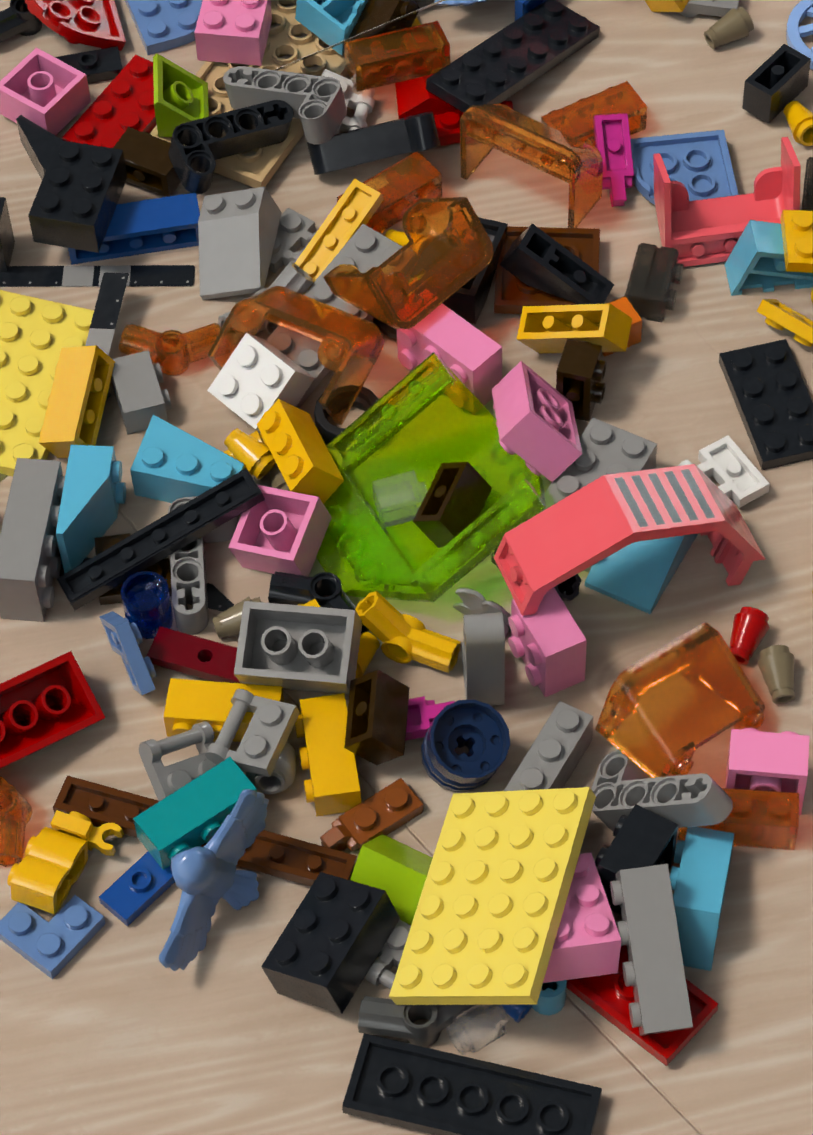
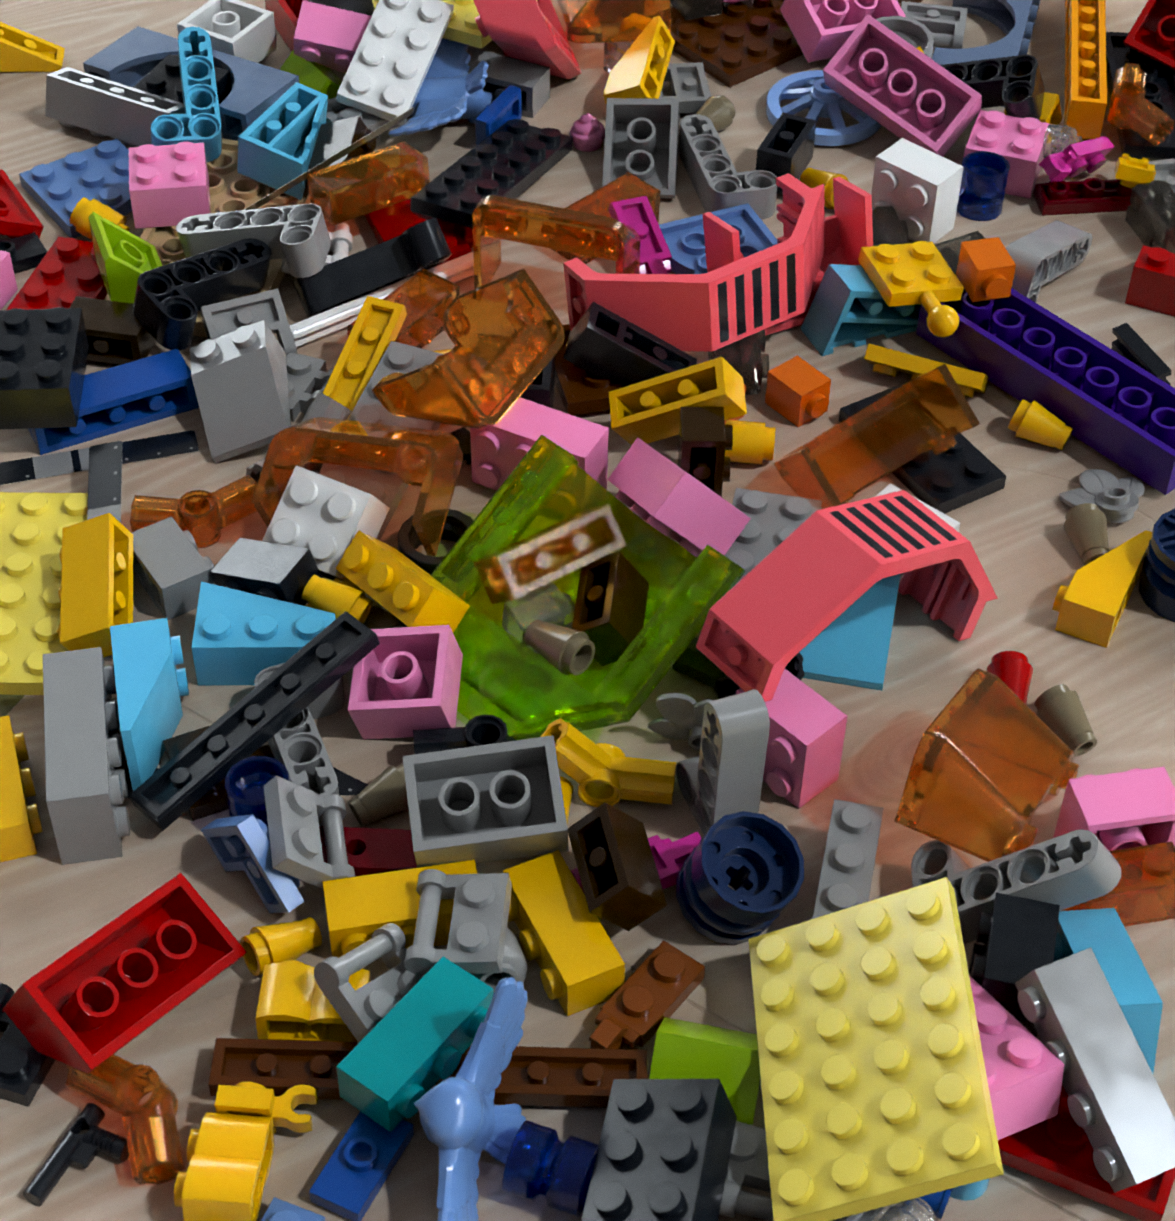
camera: 20 degrees left, 10 degrees down
none -> yellow brick [69,197,130,240]
none -> light grey plate [200,288,297,356]
none -> brick [210,538,322,606]
none -> yellow cone [240,917,322,976]
none -> yellow brick [255,960,370,1042]
none -> light grey plate [263,776,355,889]
none -> white axle [290,249,489,348]
none -> clear orange brick [474,504,626,604]
none -> clear blue wheel [502,1120,599,1217]
none -> dark tan cone [524,619,595,675]
none -> coral panel [563,173,825,352]
none -> bright pink plate [570,113,605,152]
none -> light grey slope [602,98,680,199]
none -> light grey beam [679,114,777,220]
none -> yellow brick [725,420,776,464]
none -> orange brick [765,355,831,427]
none -> clear orange windscreen [773,364,980,509]

